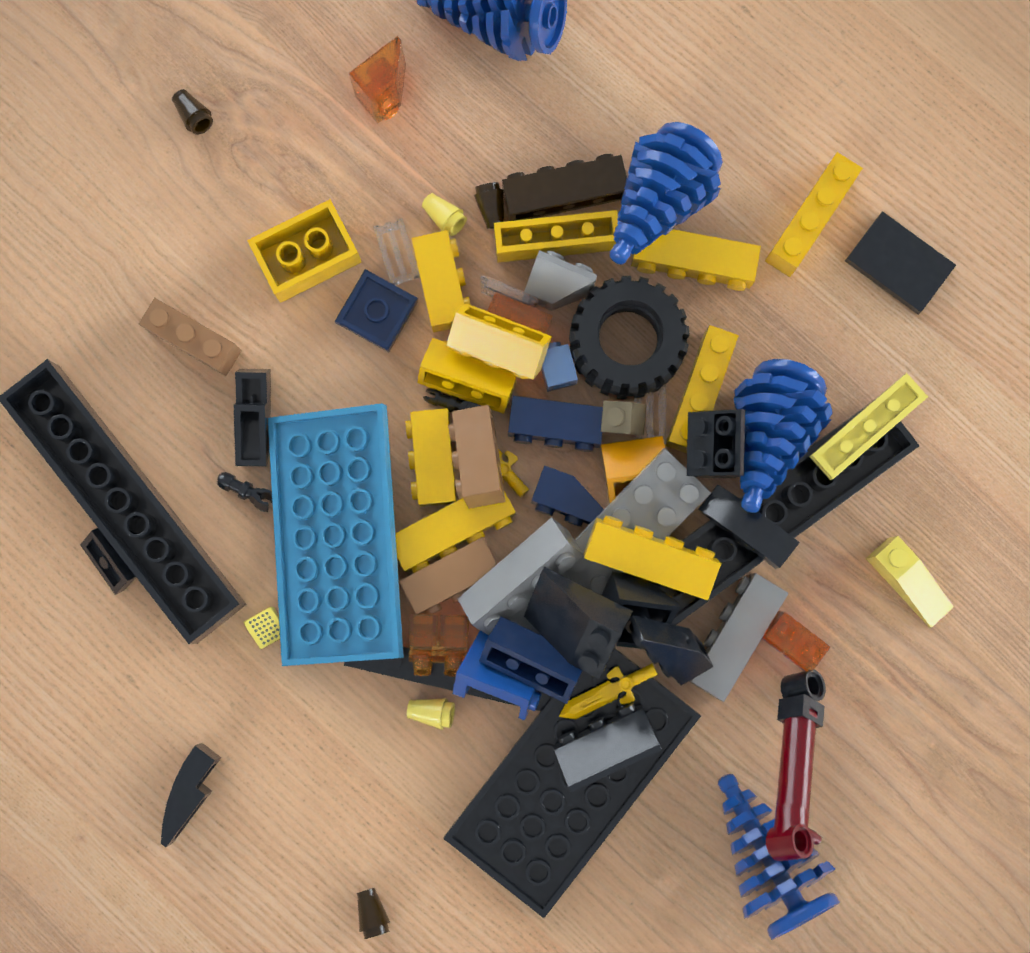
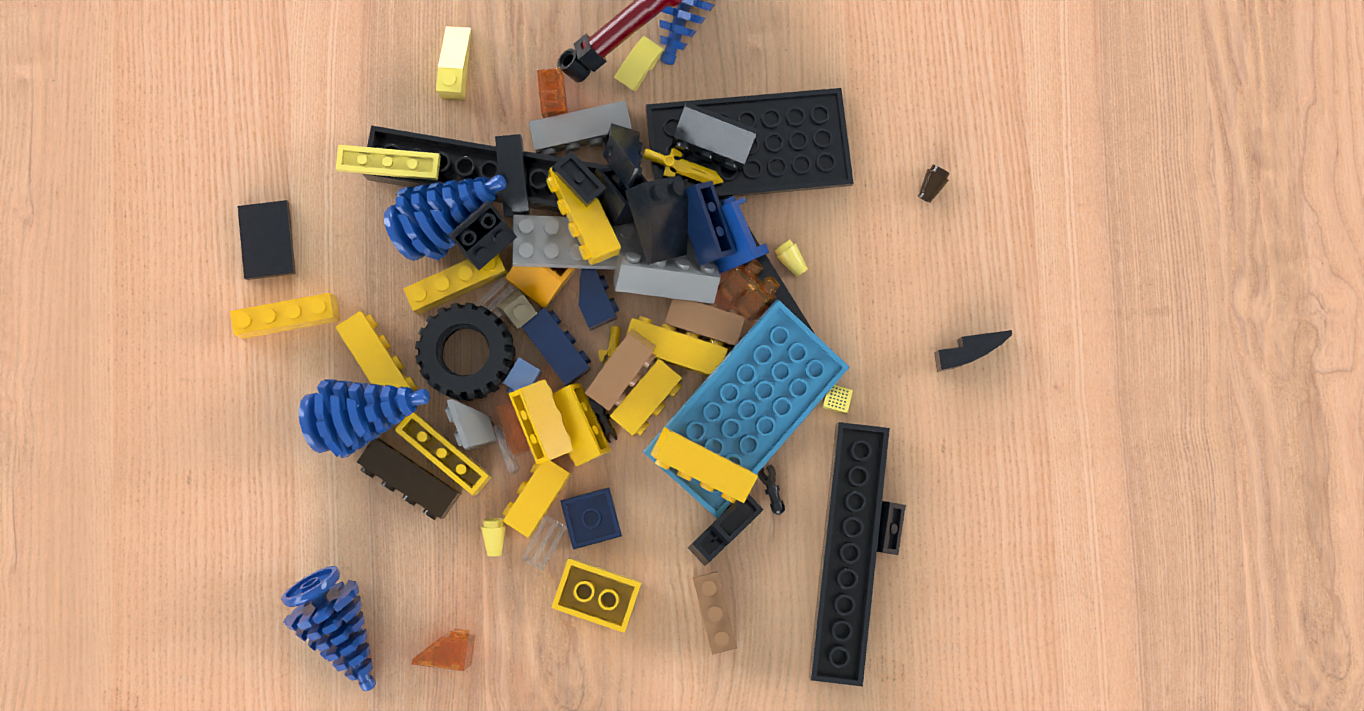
camera: 130 degrees left, 0 degrees up
dark brown cone [474,182,504,229] -> none
none -> black plate [552,151,606,207]
none -> light yellow slope [614,36,664,91]
none -> yellow brick [650,427,758,503]

